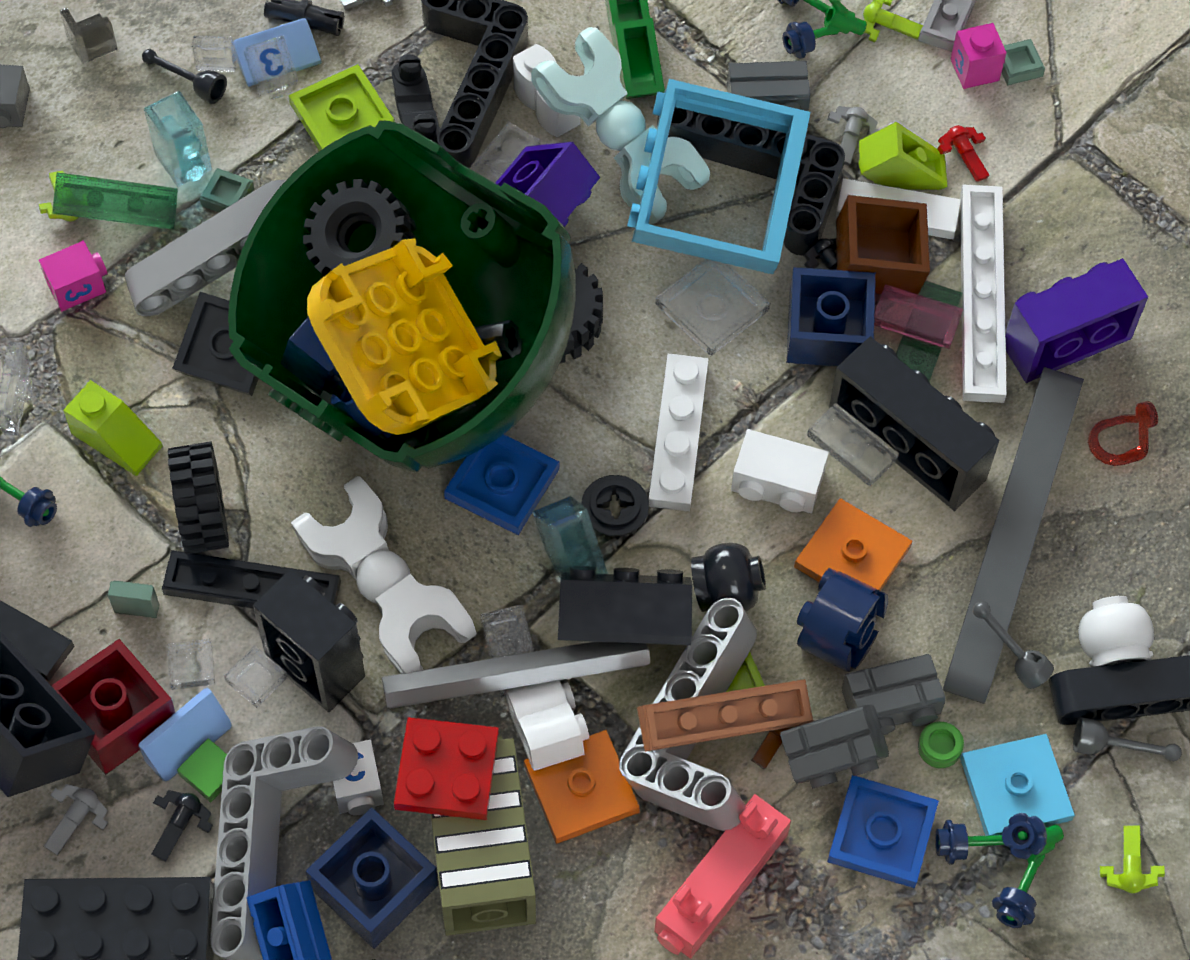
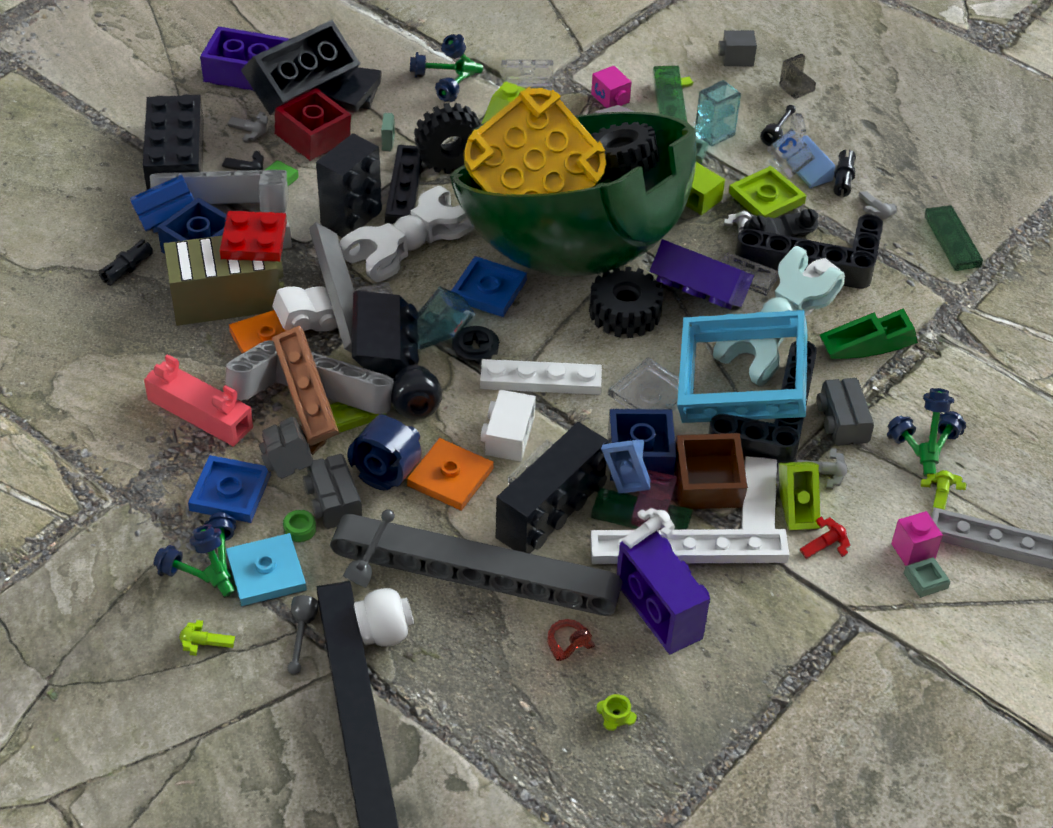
camera: 85 degrees right, 15 degrees down
light blue slope [139,688,232,781] -> none
none -> medium blue slope [602,440,651,494]
none -> white piece [622,508,675,548]

